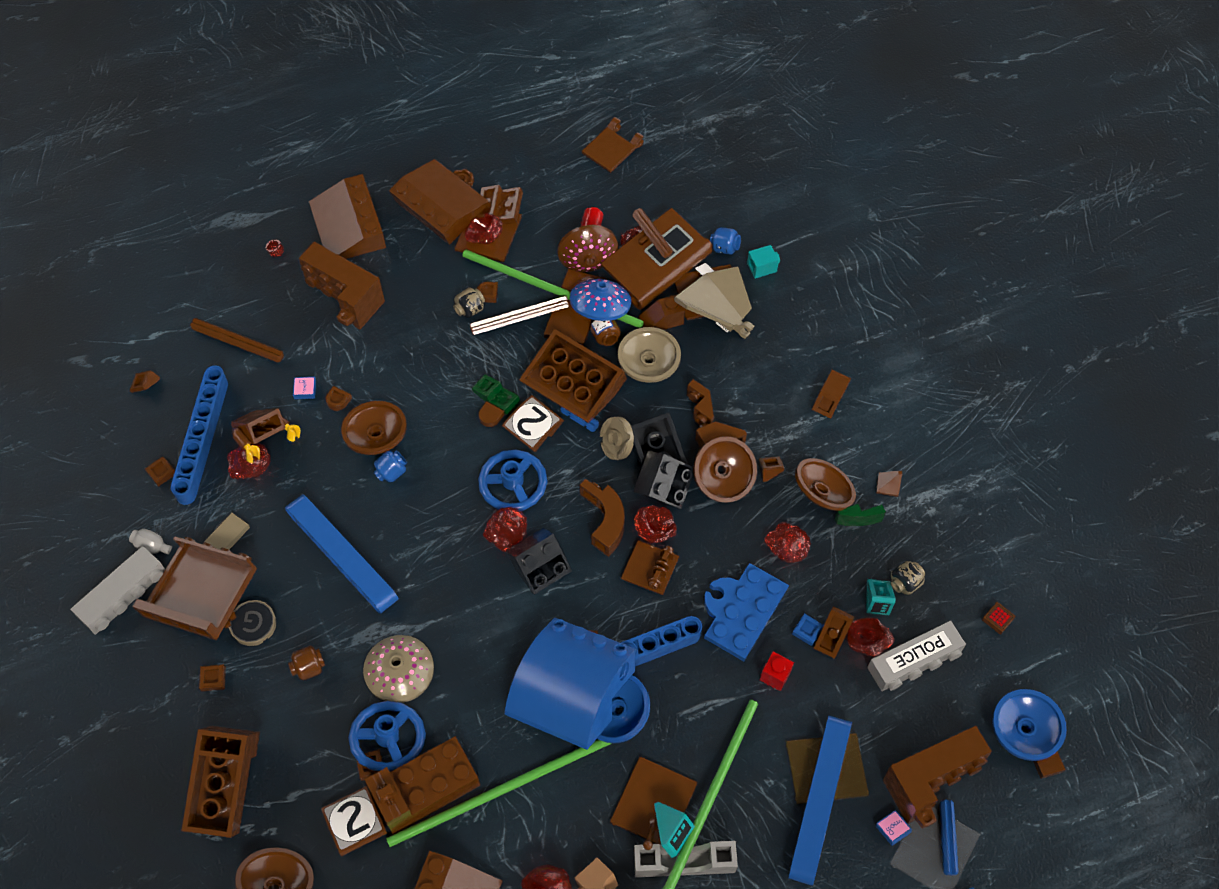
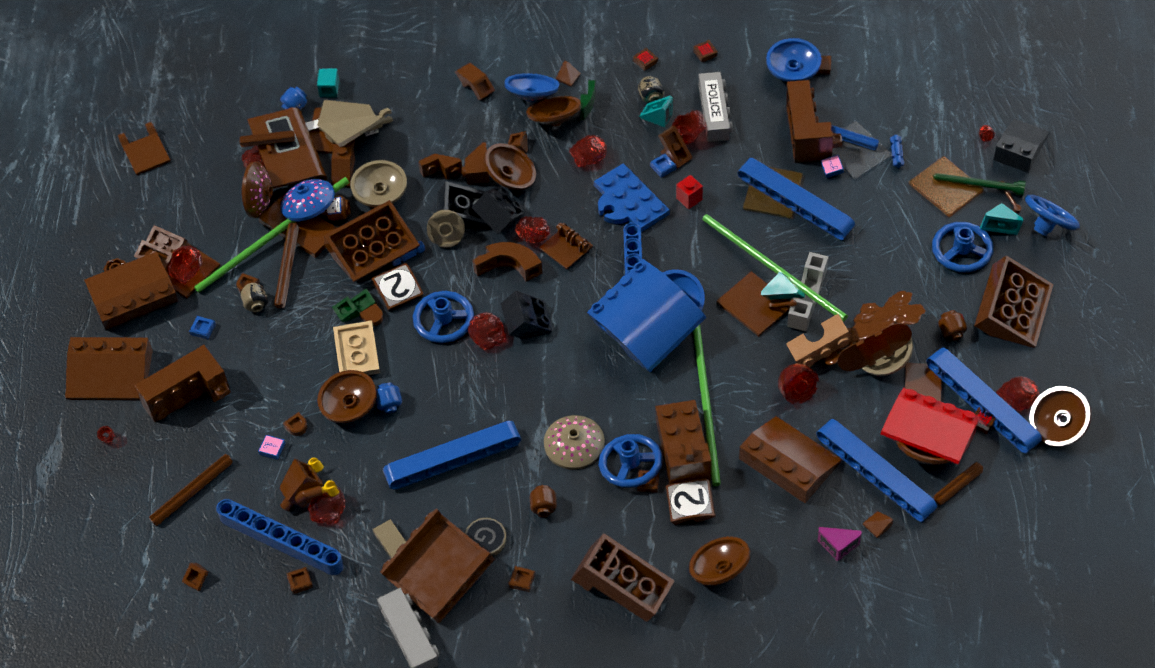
camera: 65 degrees left, 5 degrees down
light grey plant [129,529,172,554] -> none
red brick [581,207,603,226] -> none
none -> blue tile [189,316,216,340]
none -> tan plate [333,321,380,375]
none -> blue dish [504,74,559,102]
none -> tile [633,48,658,71]

